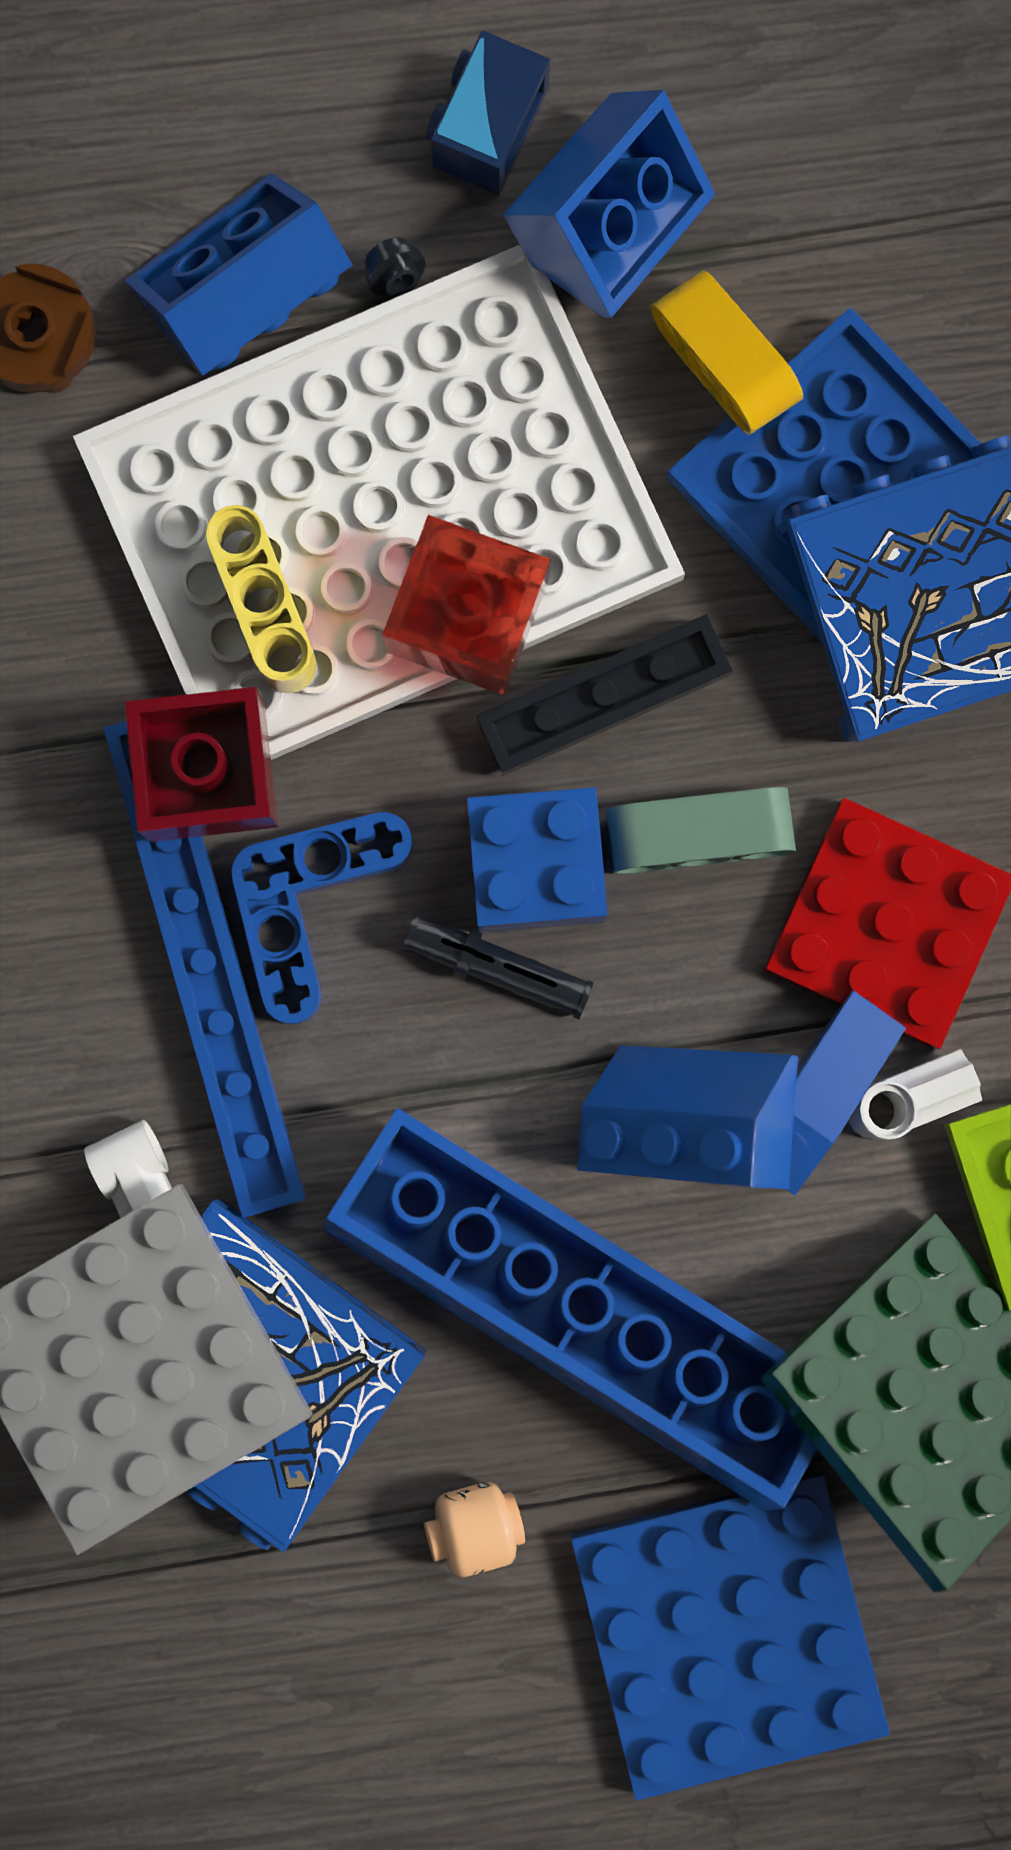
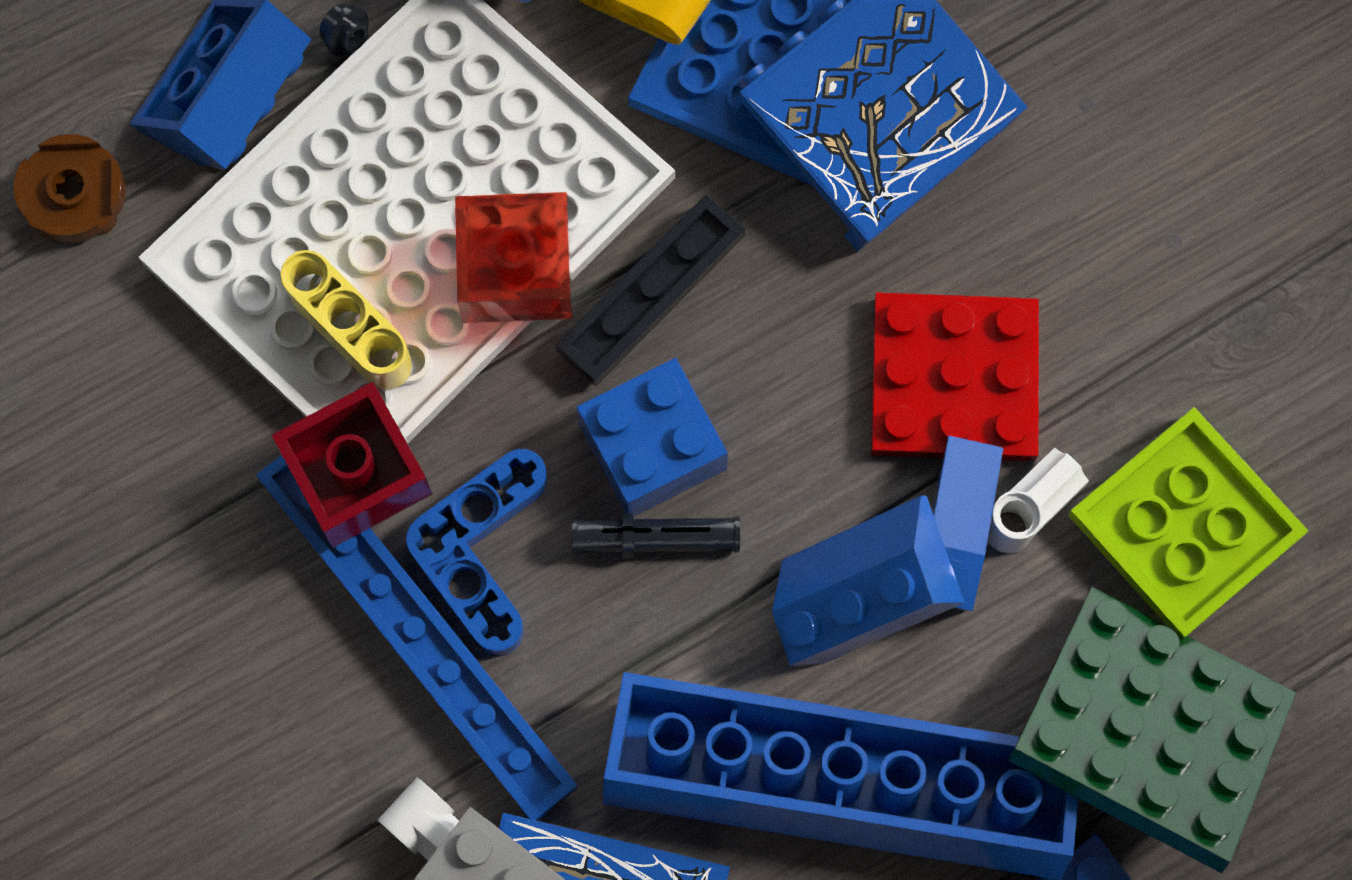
camera: 20 degrees left, 10 degrees down
sand green beam [606,787,796,874] -> none

